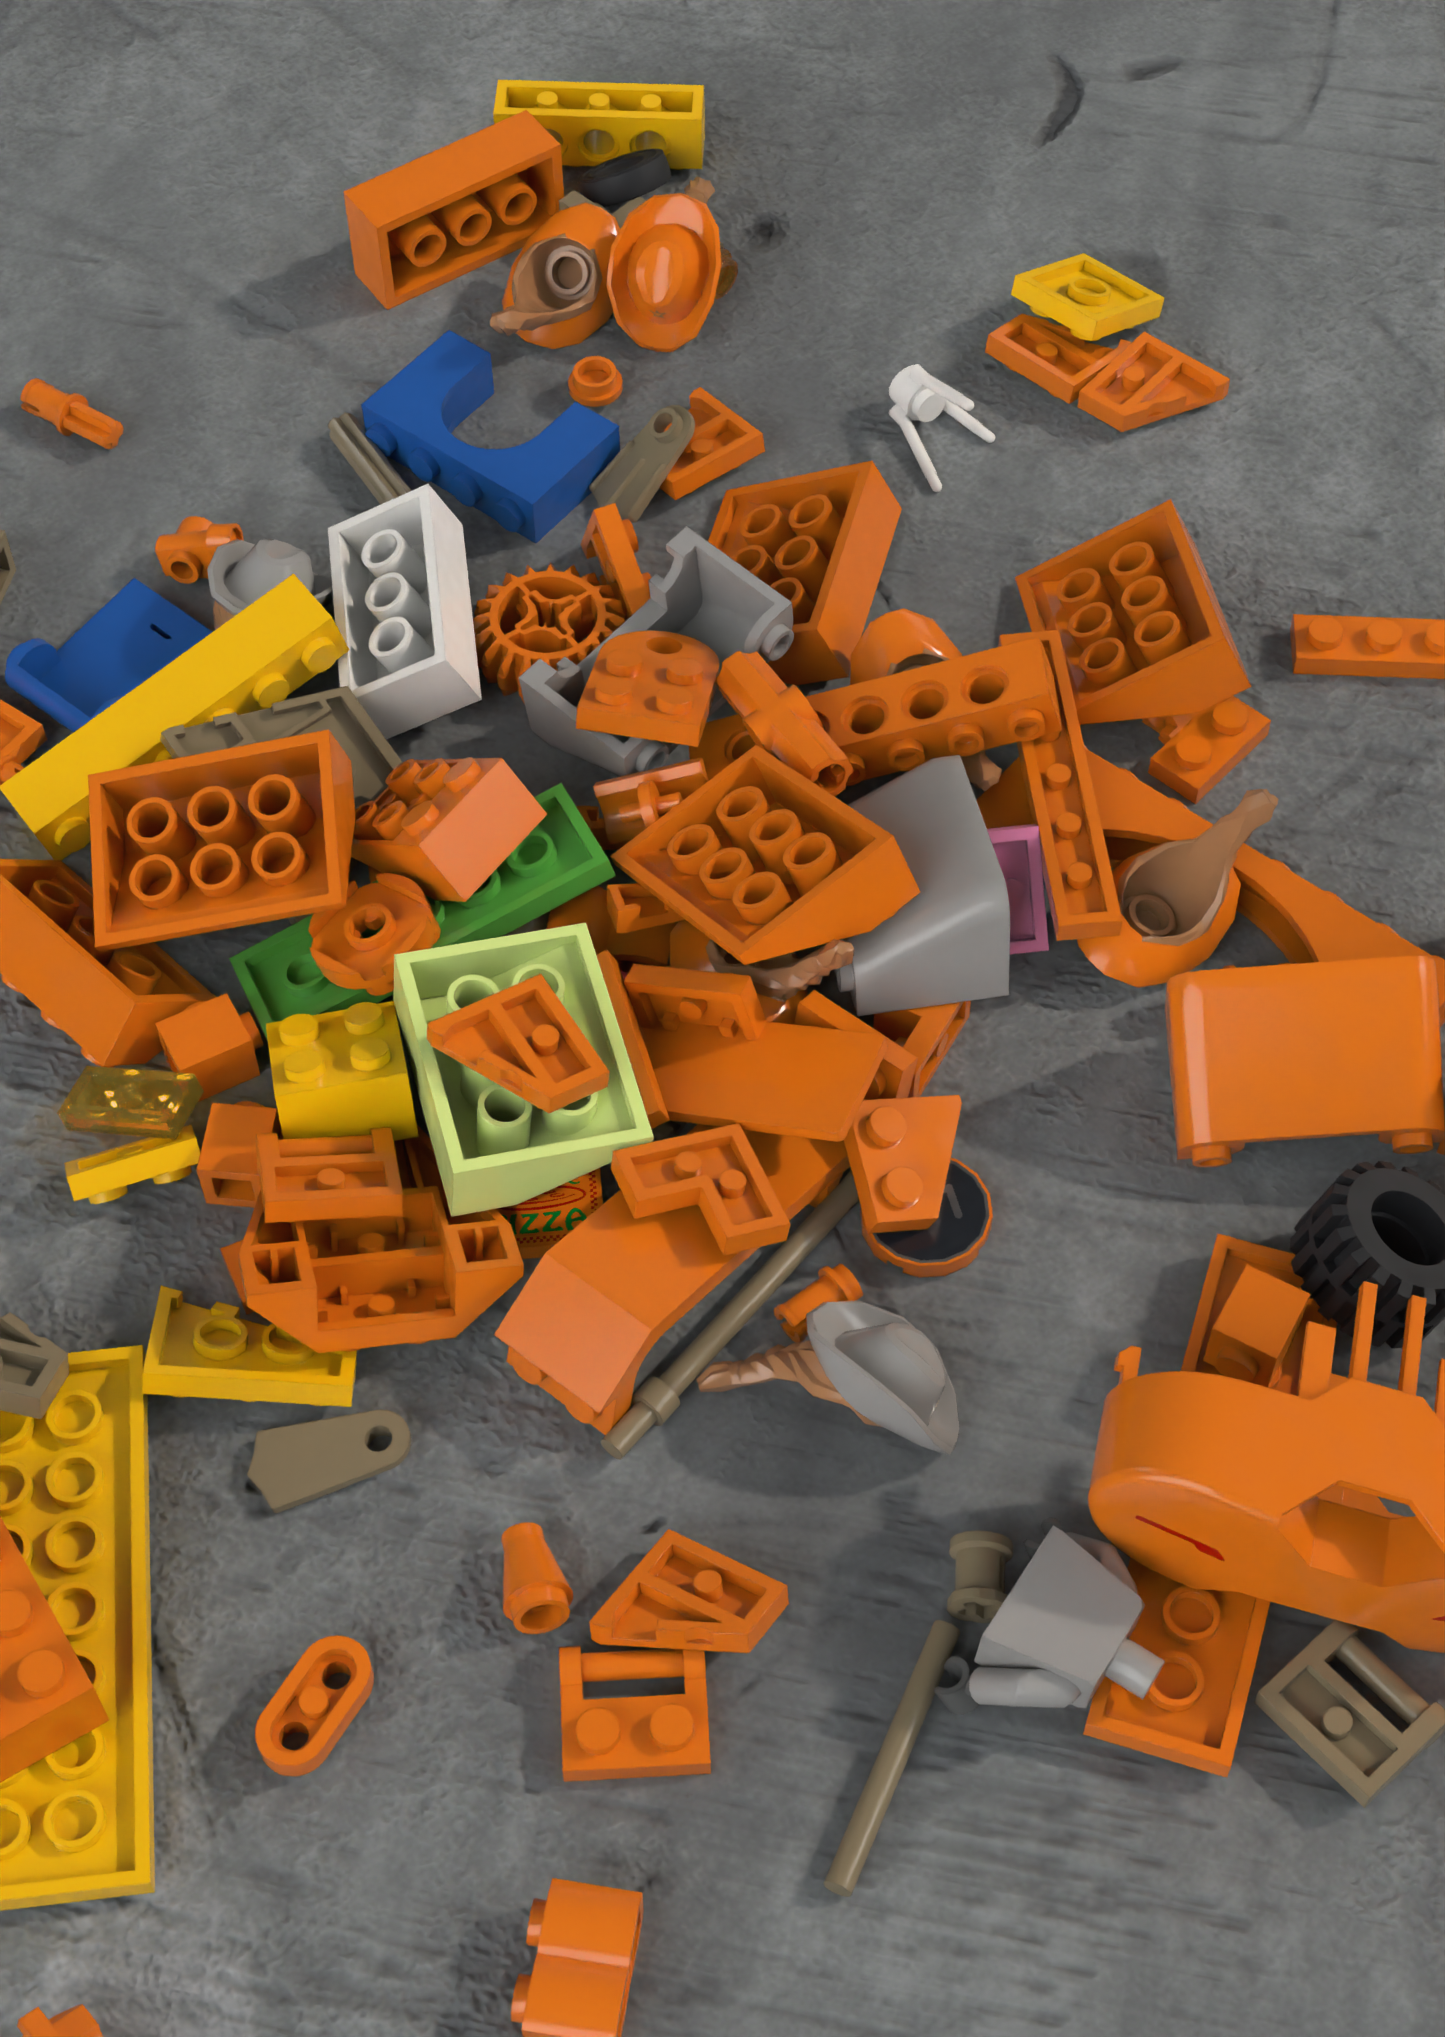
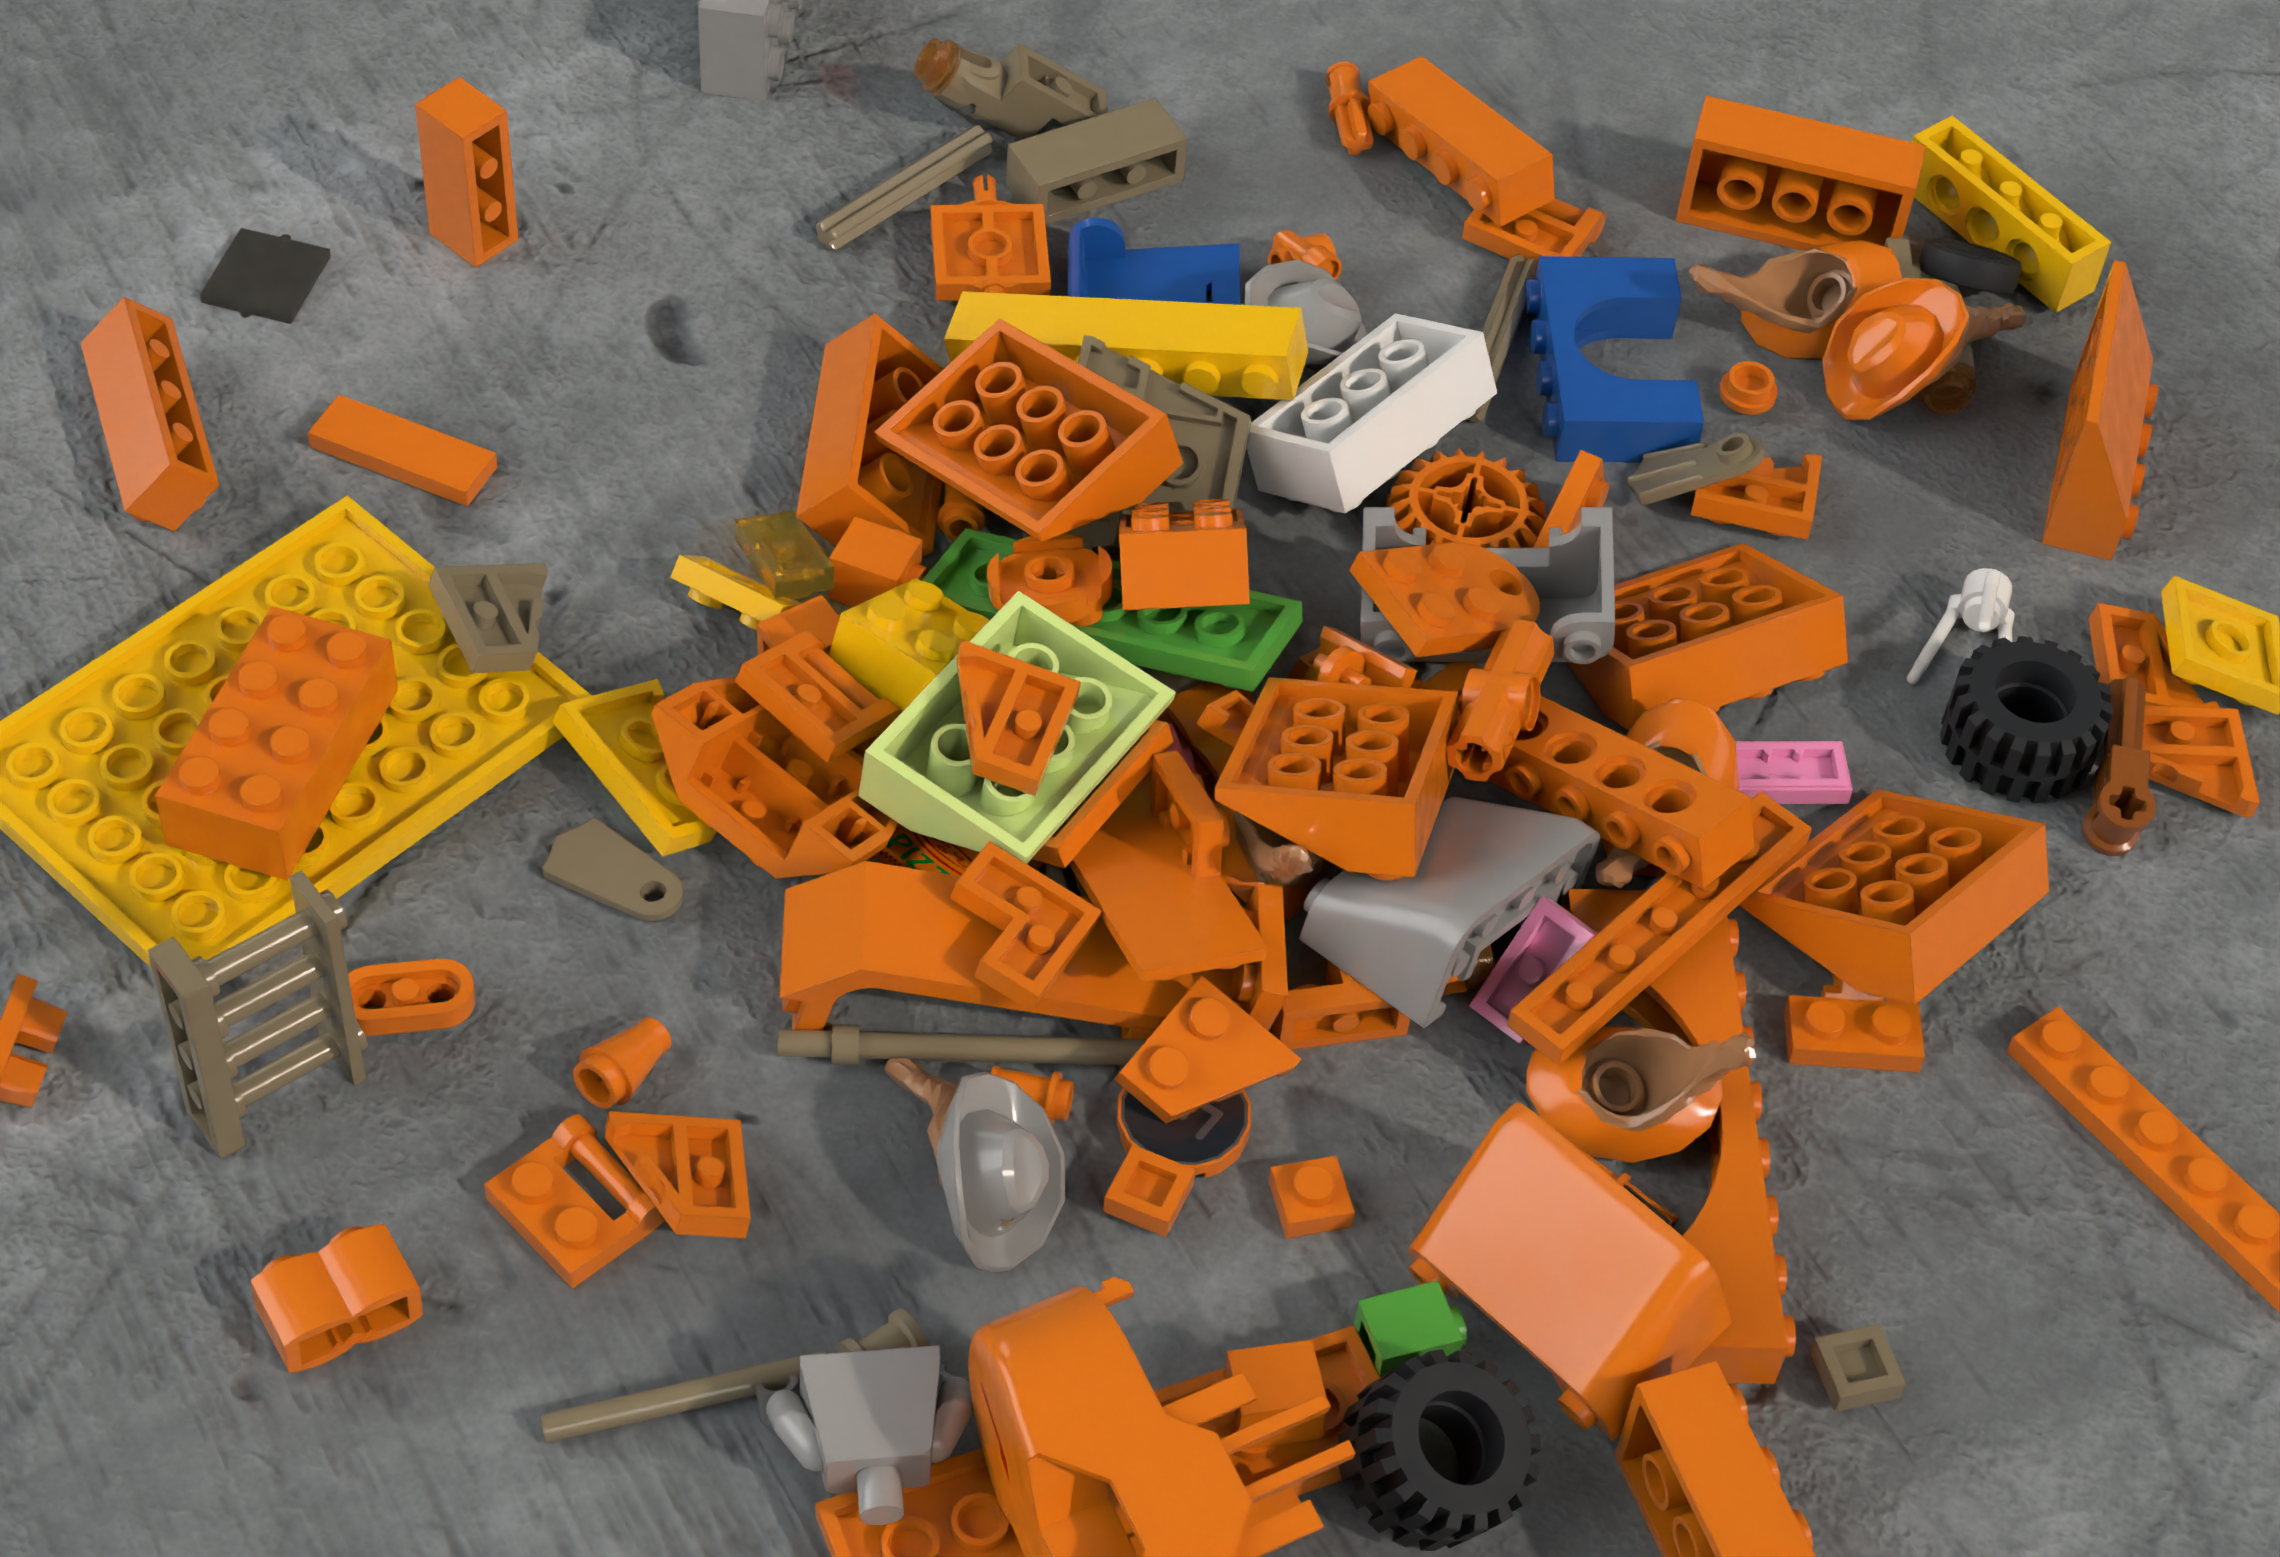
camera: 45 degrees right, 5 degrees down
none -> dark tan fence [148,870,368,1159]
none -> orange pin [937,482,985,541]
none -> orange plate [1103,1144,1196,1237]
none -> orange plate [1268,1155,1355,1239]
none -> bright green brick [1354,1281,1467,1378]
none -> orange brick [1367,56,1555,227]
none -> orange plate [1462,198,1606,262]
none -> bright pink plate [1736,741,1853,804]
none -> black tyre [1940,636,2113,803]
none -> orange slope [2041,260,2159,561]
none -> dark orange connector [2082,676,2156,856]

